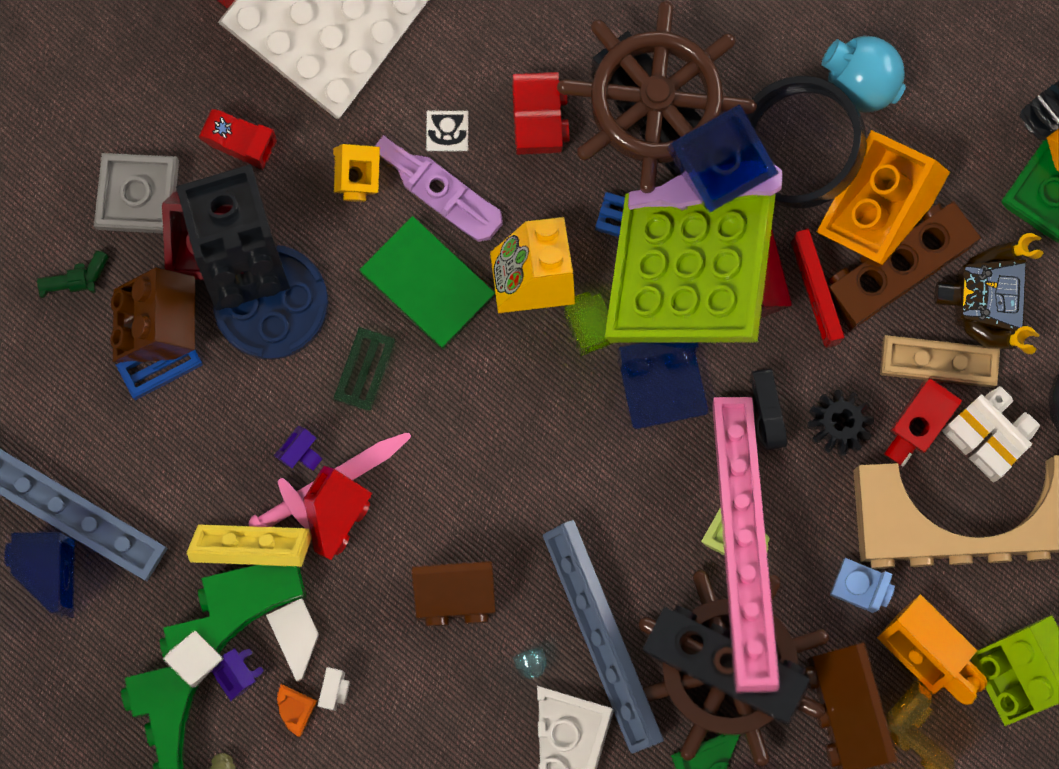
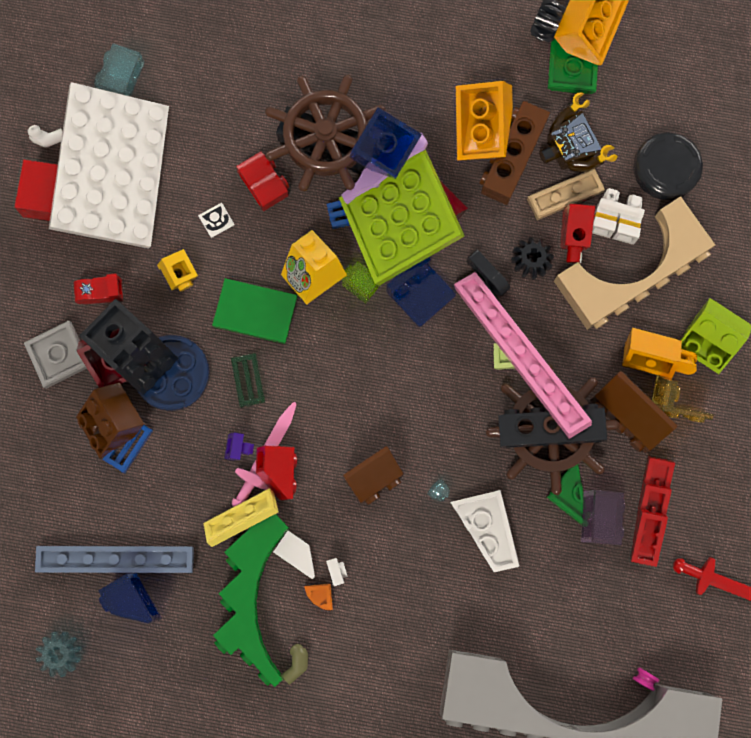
camera: 30 degrees left, 0 degrees up
dark green piece [37,251,109,298] -> none
white slope [163,631,223,688] -> none
dark purple tile [211,648,264,701] -> none
lavender piece [374,135,503,242] -> none
sand blue tile [543,520,664,754] -> none
black piece [734,76,867,209] -> none
red tile [791,229,844,348] -> none
medium azure brick [822,36,906,113] -> none
light blue bracket [830,558,895,613] -> none

